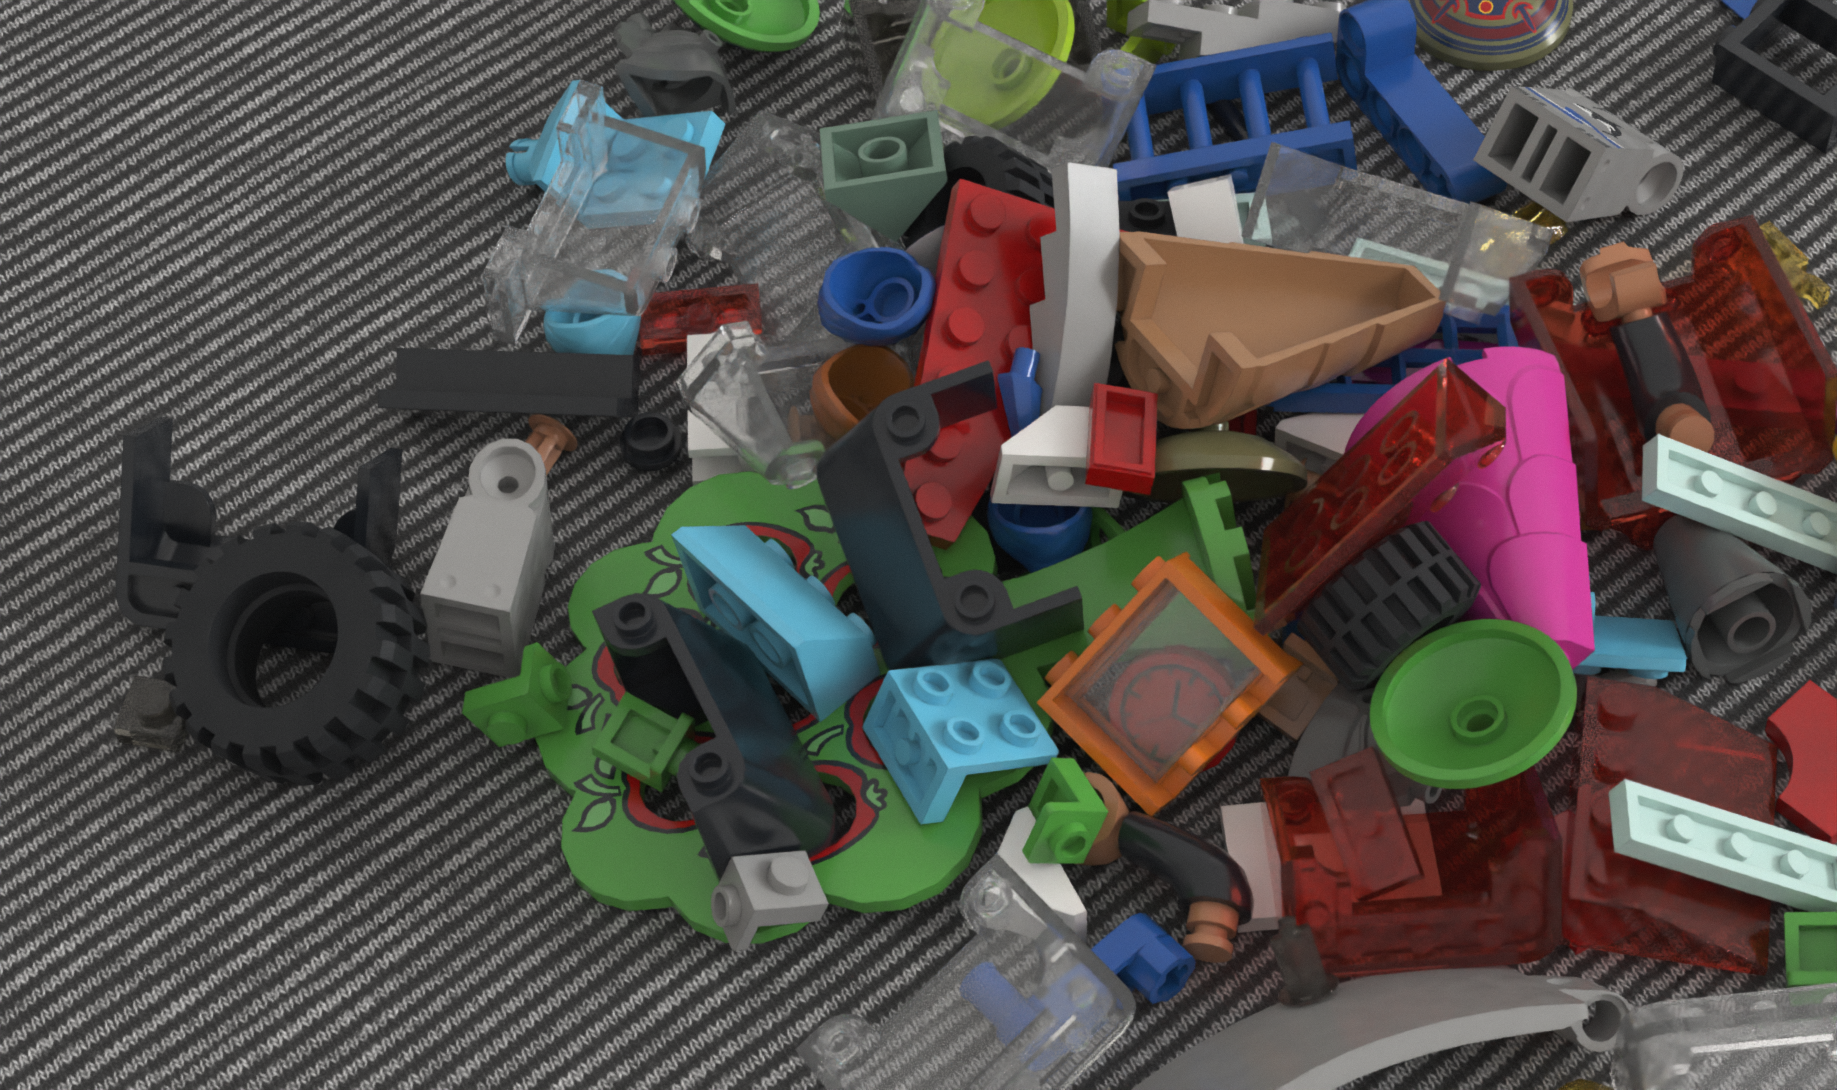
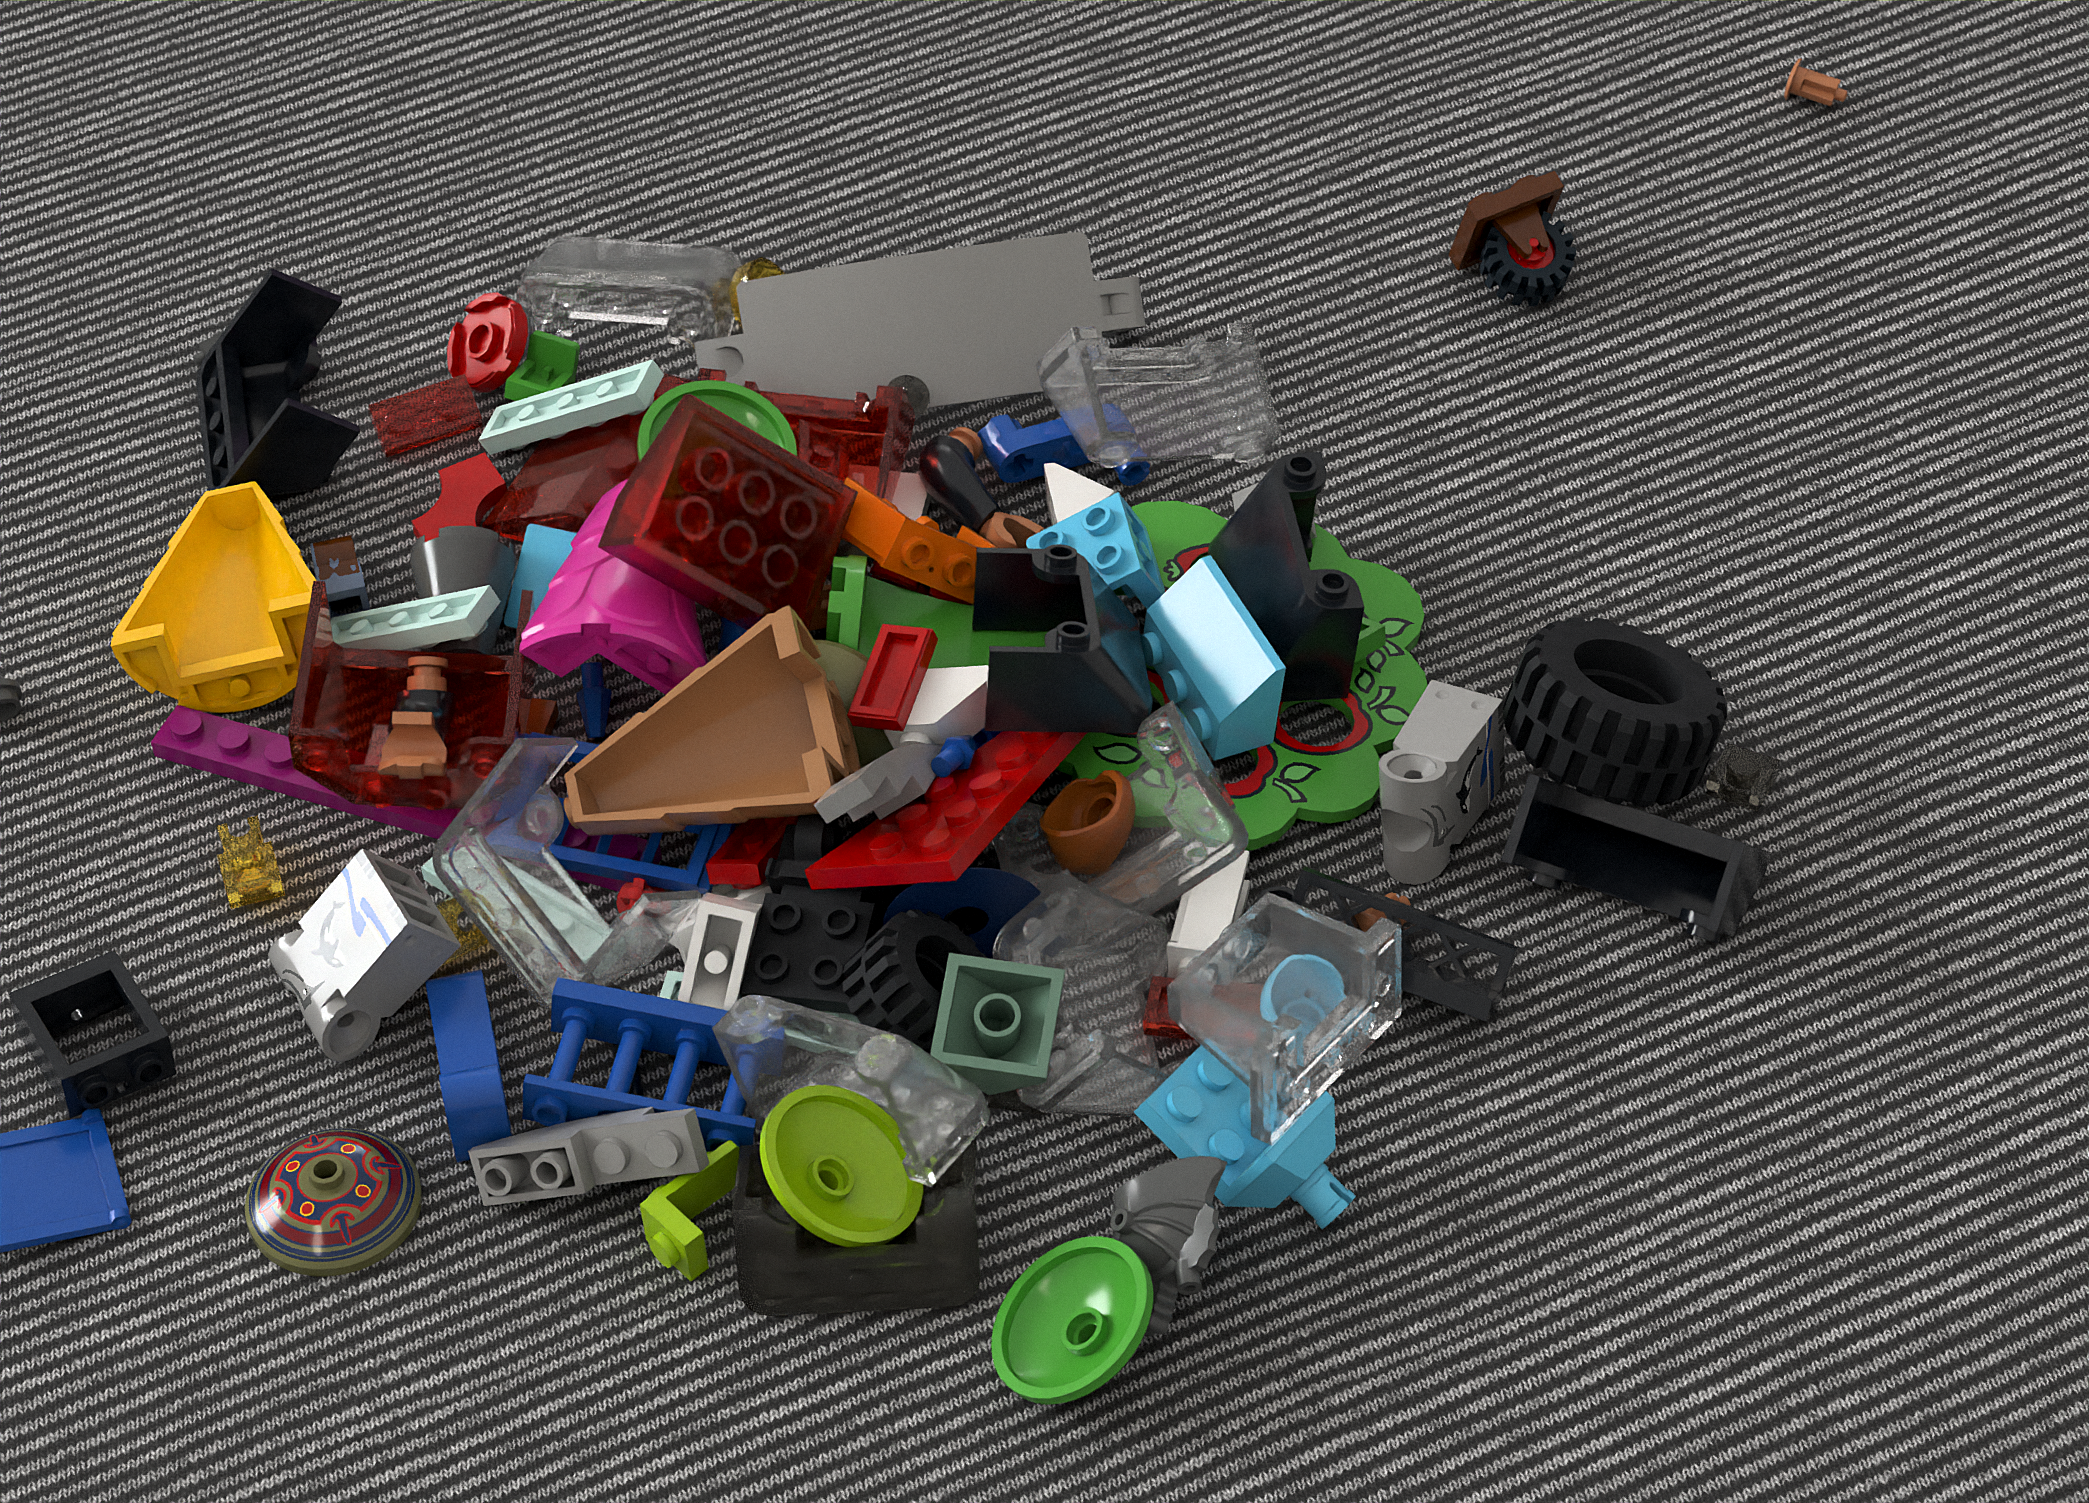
camera: 165 degrees left, 5 degrees down
bright green bracket [462,643,572,747] -> none
blue hair [817,247,936,346] -> none
bright green bracket [1022,758,1109,864] -> none

